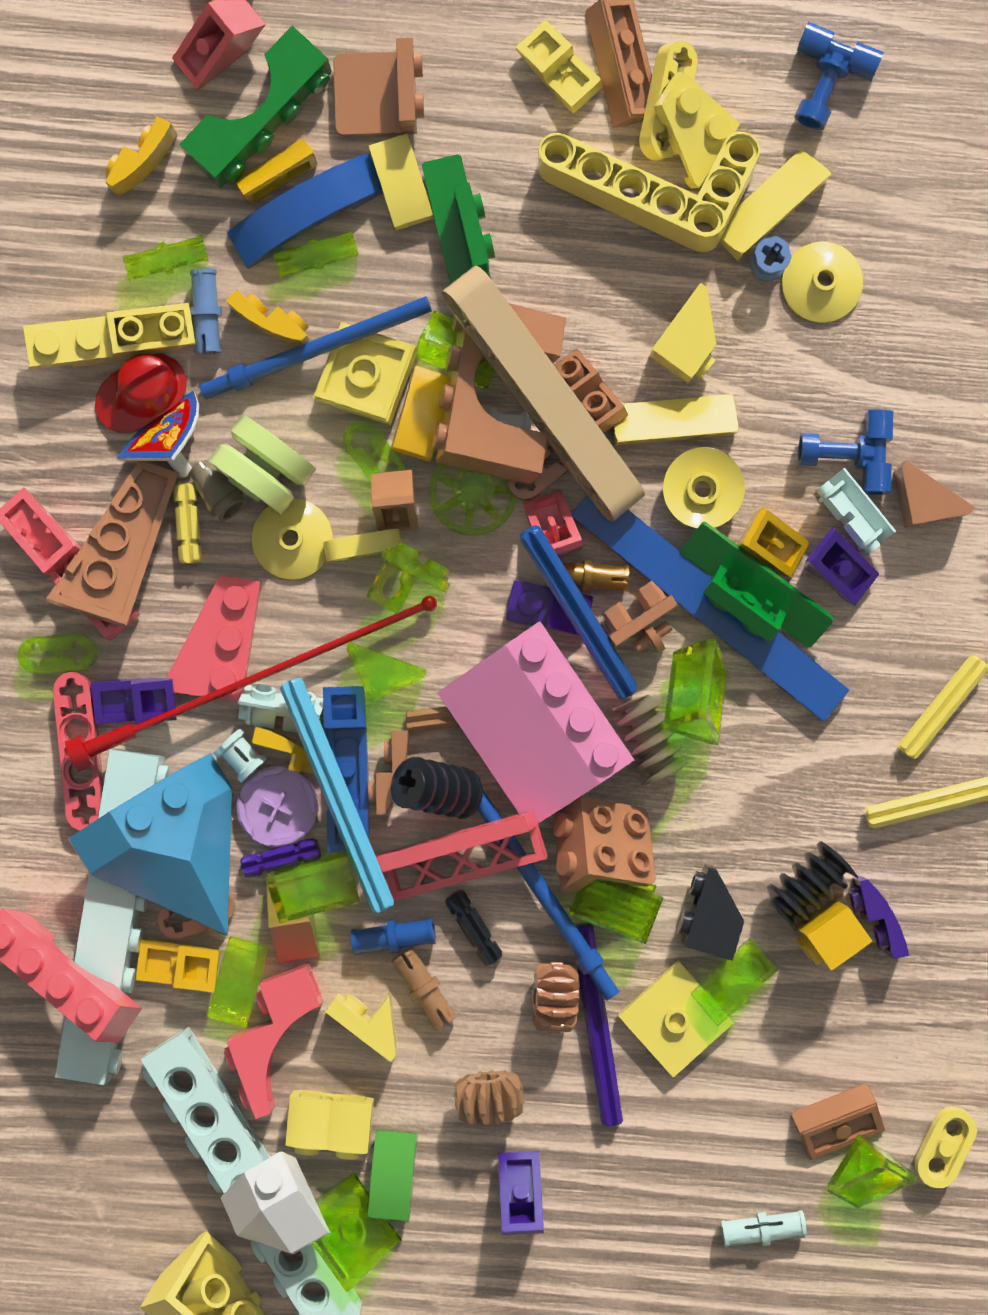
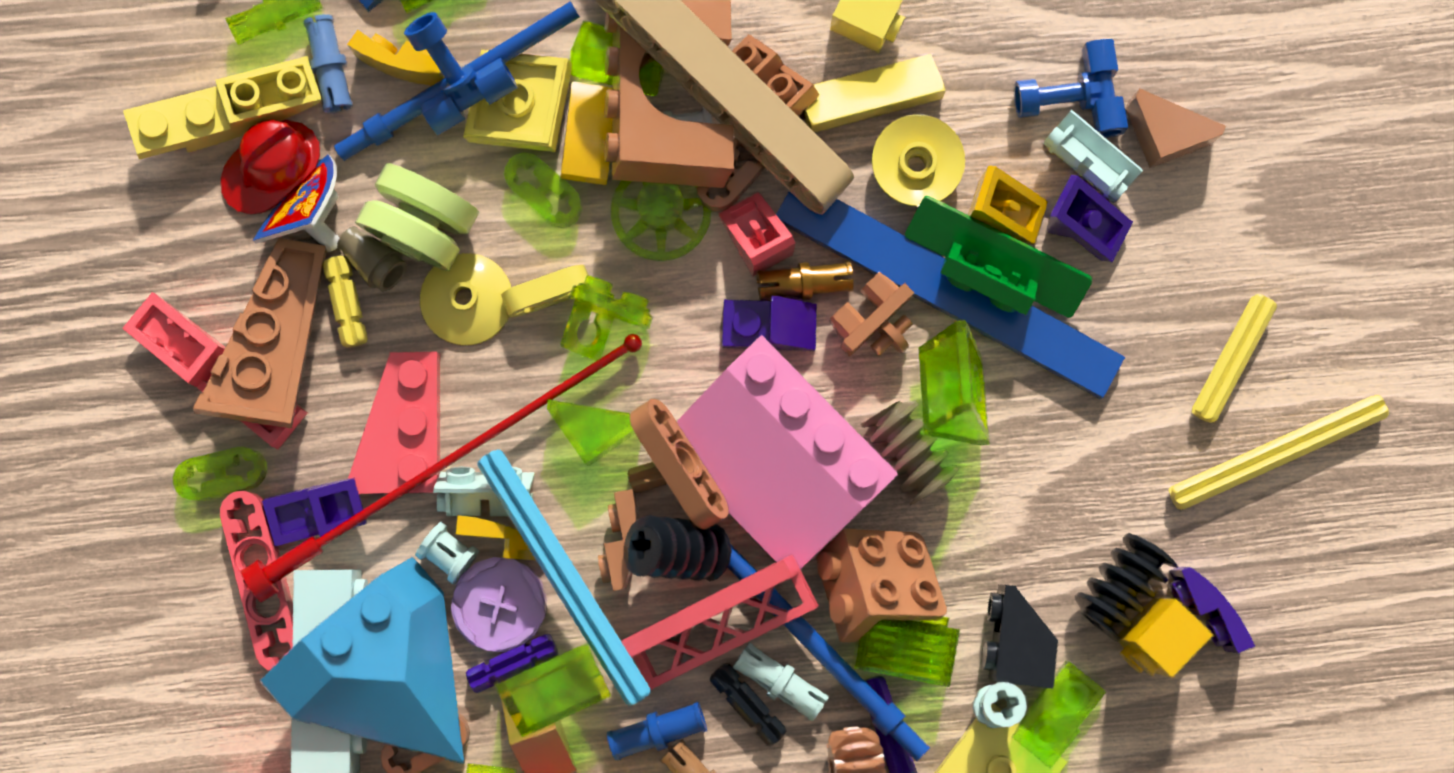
camera: 10 degrees left, 5 degrees down
blue slope [323,686,370,853] -> none
nougat slope [371,470,419,531] -> none
blue axle [520,525,637,699] -> none
none -> blue bar [404,12,517,136]
none -> nougat beam [630,398,729,530]
none -> light aqua pin [732,642,829,721]
none -> light aqua bush [972,682,1027,728]

